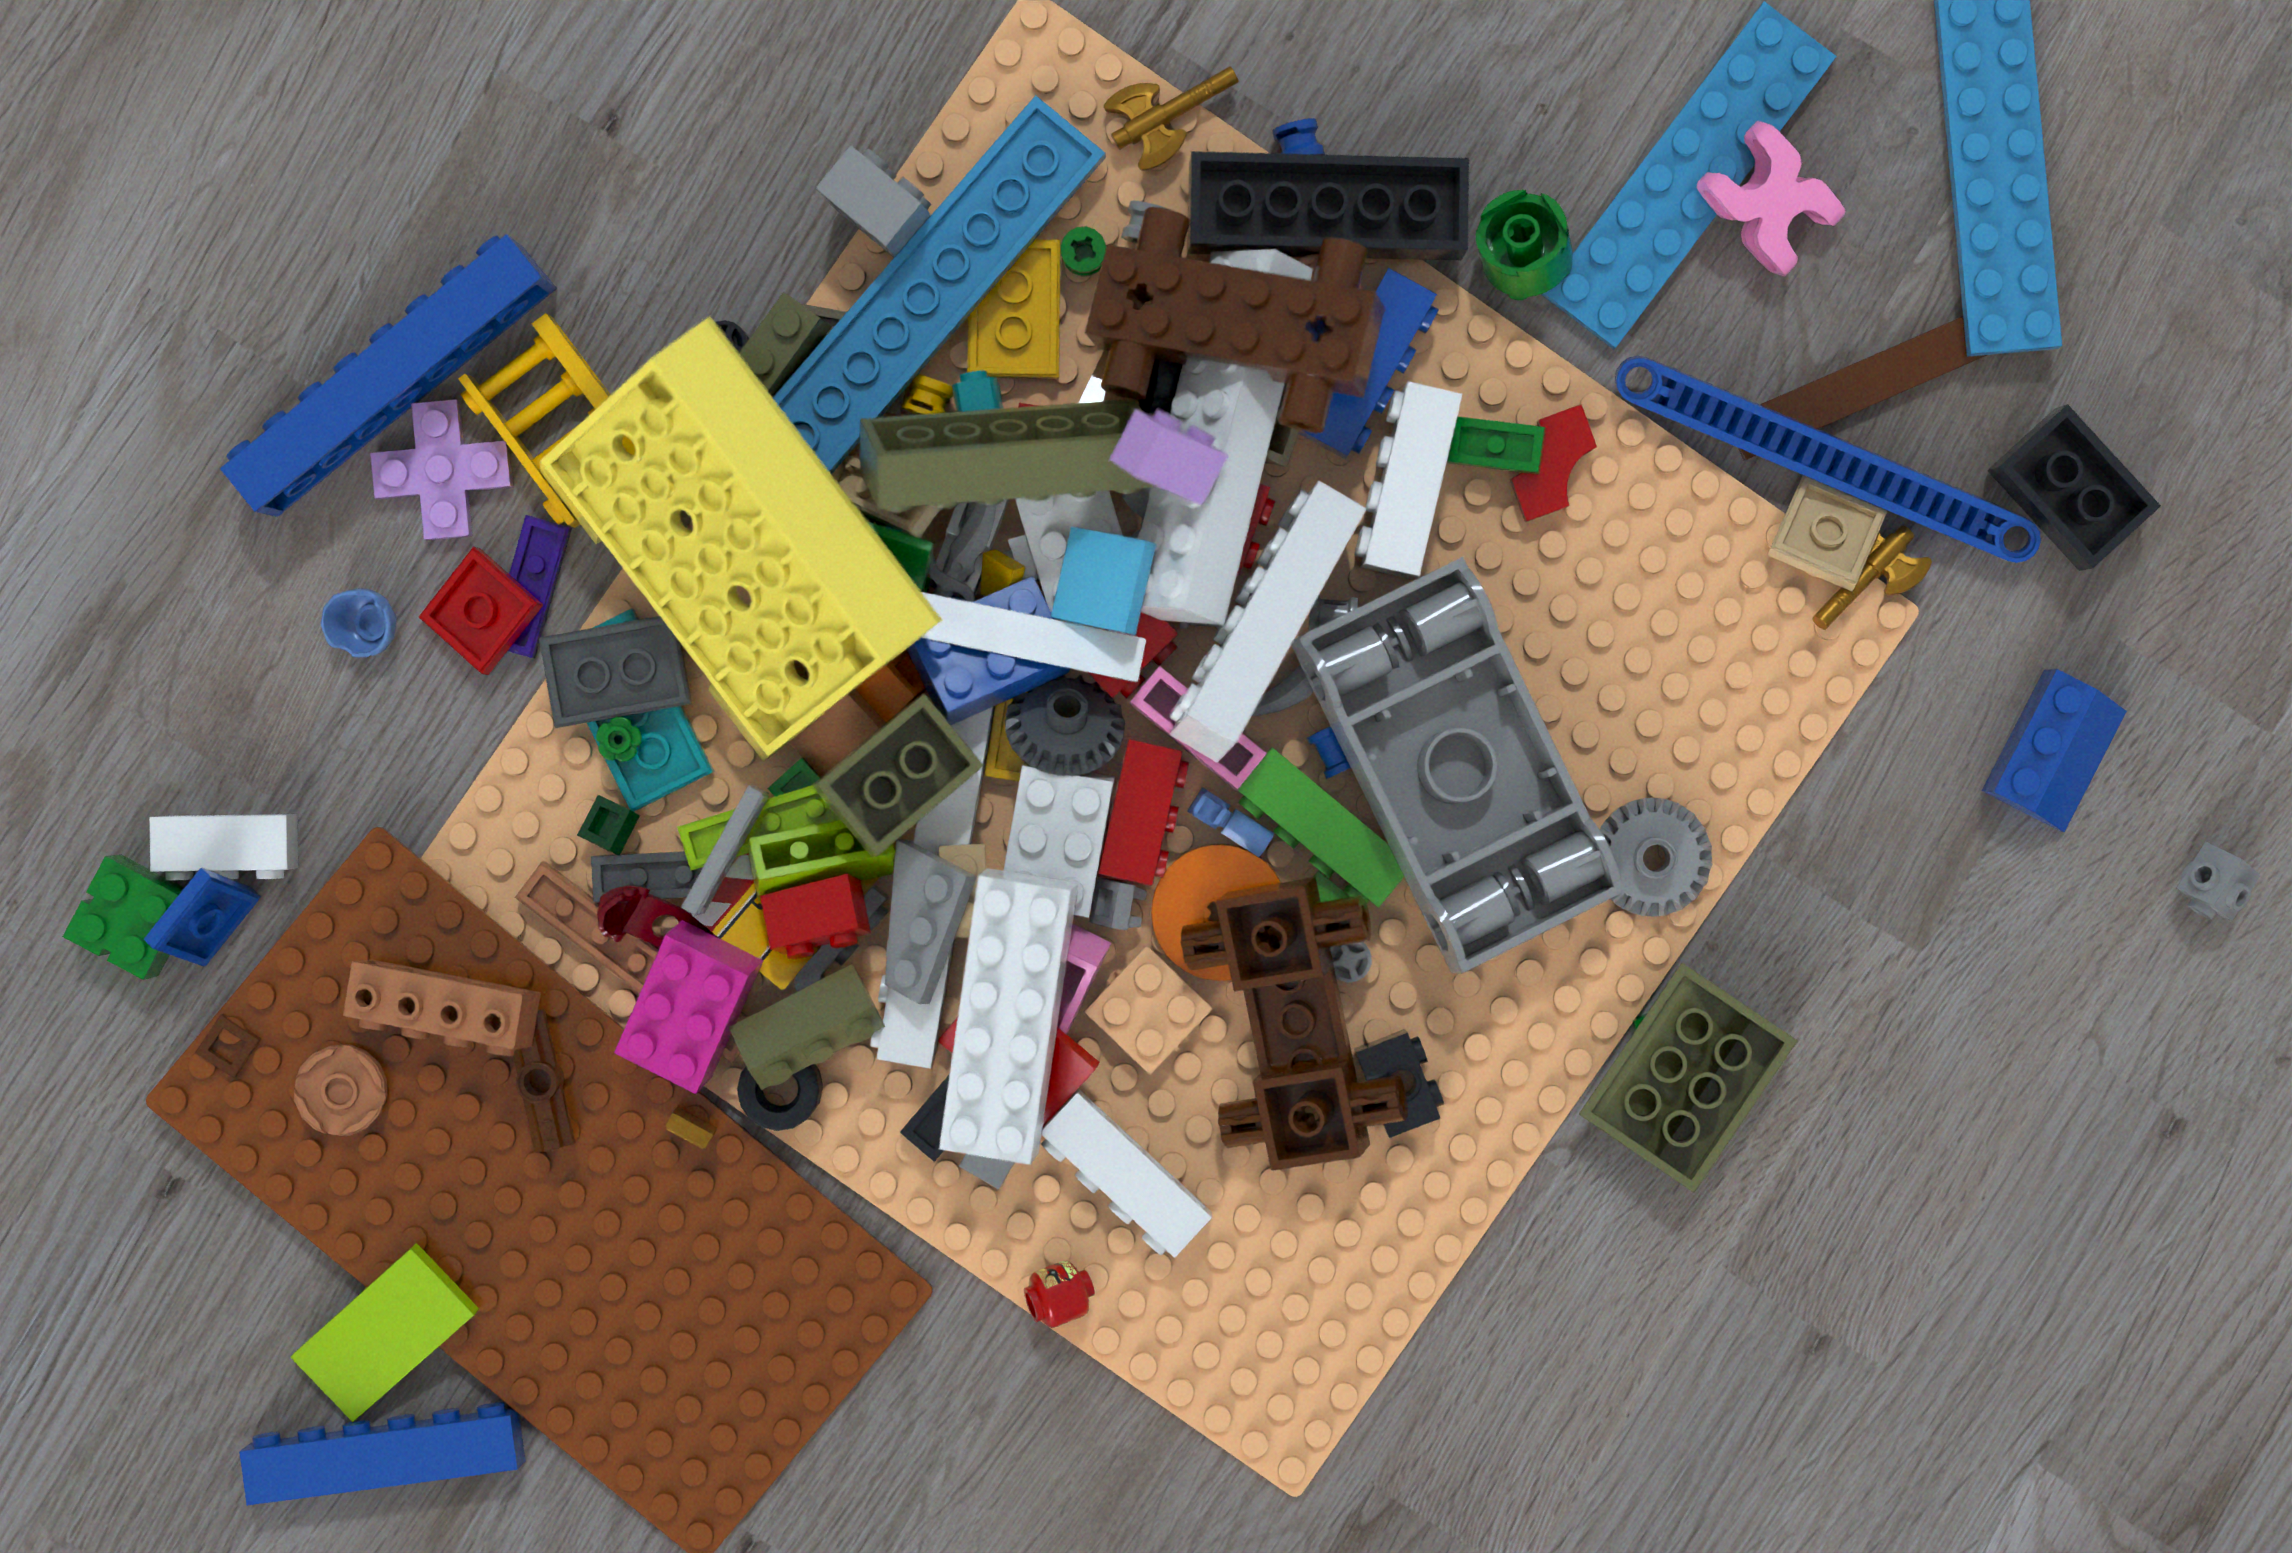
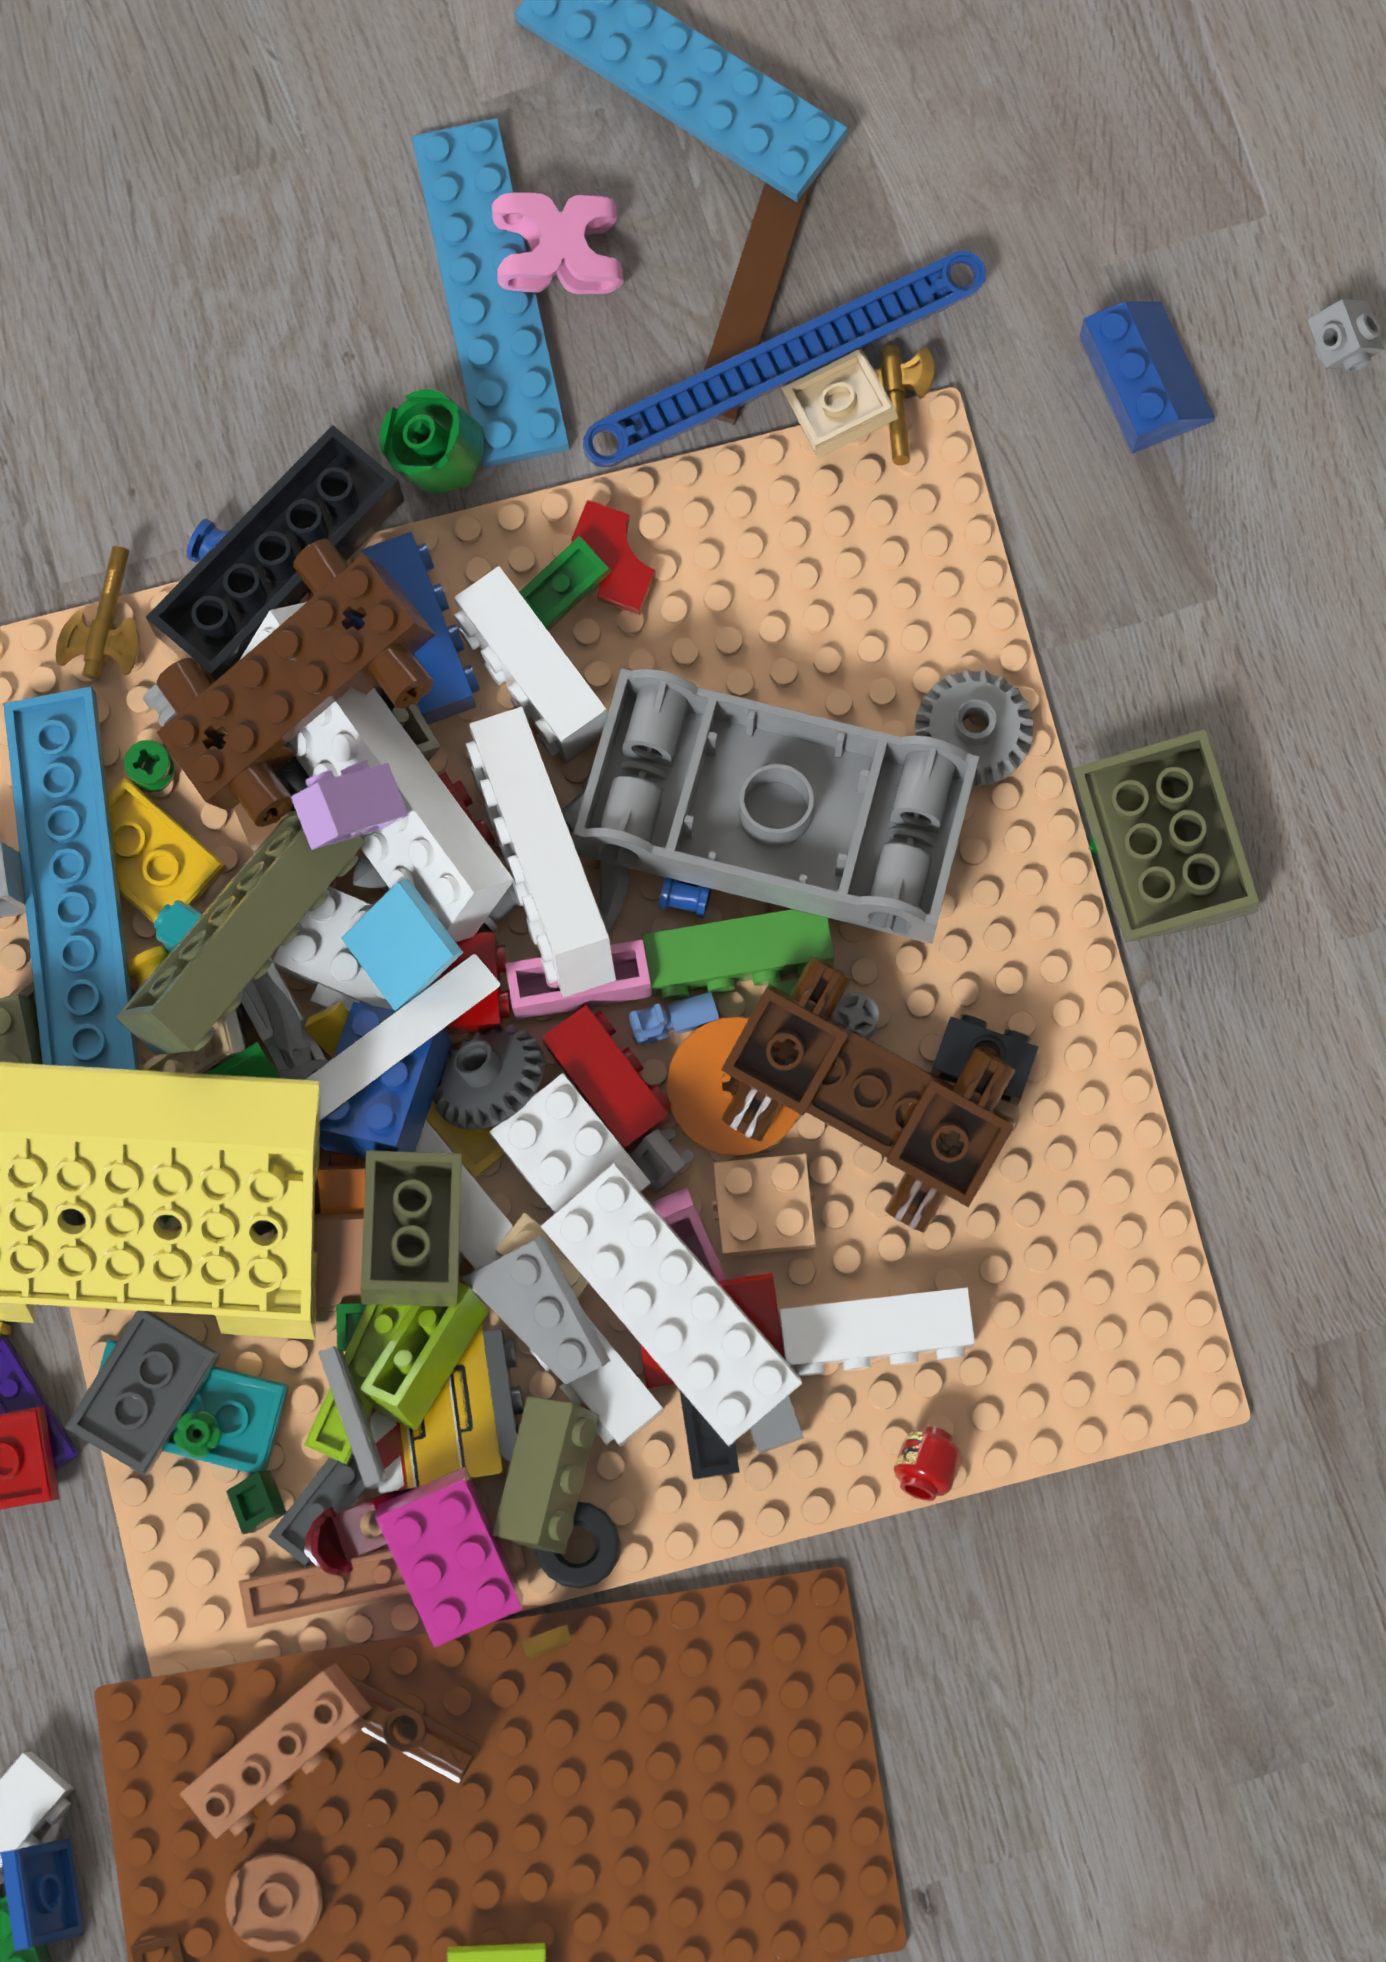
camera: 45 degrees left, 10 degrees down
red brick [760,874,871,959] -> none
black brick [1987,404,2161,571] -> none

